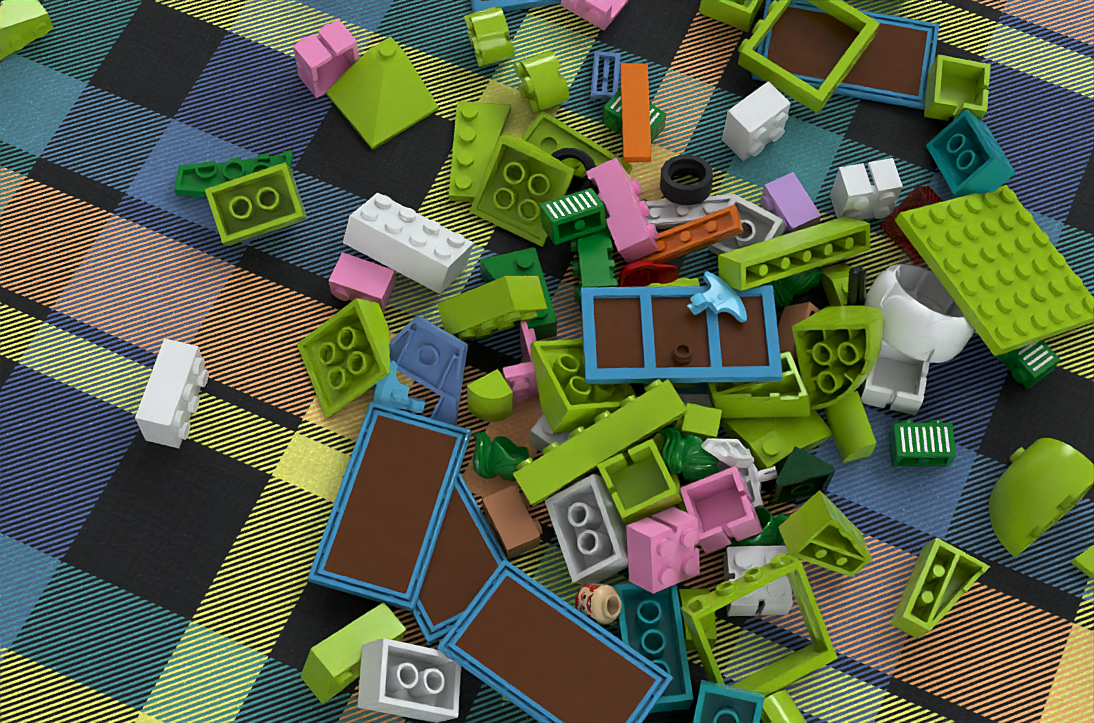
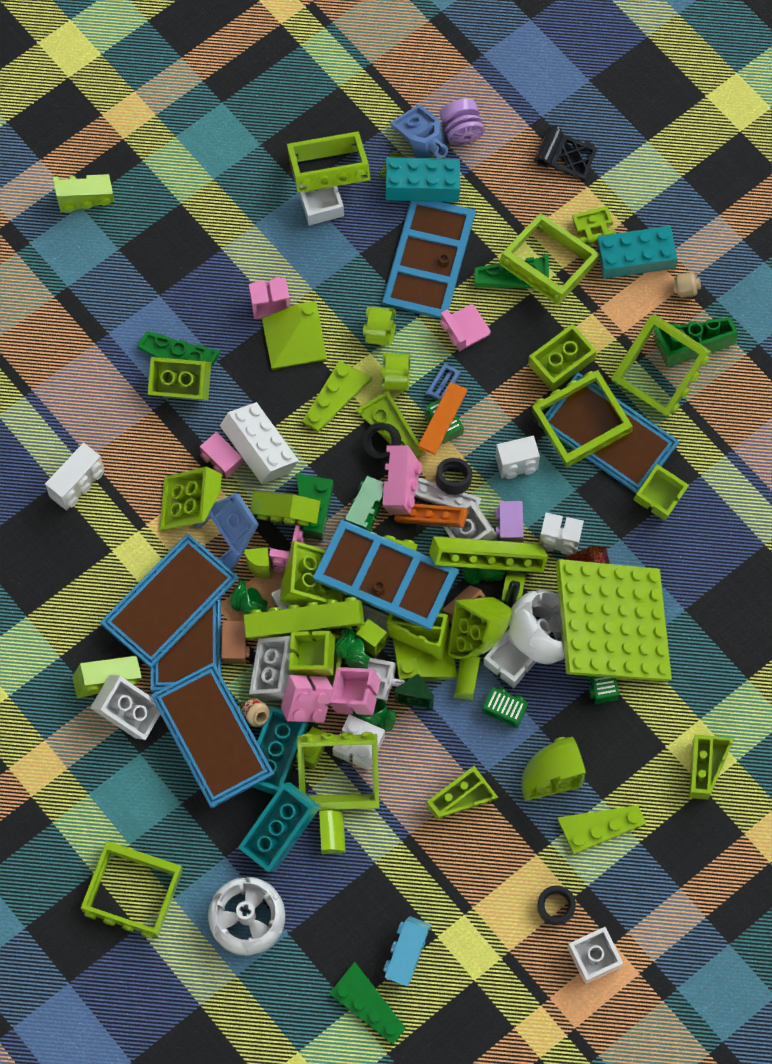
camera: 30 degrees right, 5 degrees up
medium azure piece [373,360,425,413] -> none
lime slope [469,134,576,247] -> none
green brick [539,188,607,245] -> none
red cap [618,260,679,287] -> none
medium azure piece [687,271,747,322] -> none
white tile [701,438,754,468] -> none
lime wedge [778,490,873,577] -> none
teal slope [926,109,1016,197] -> none

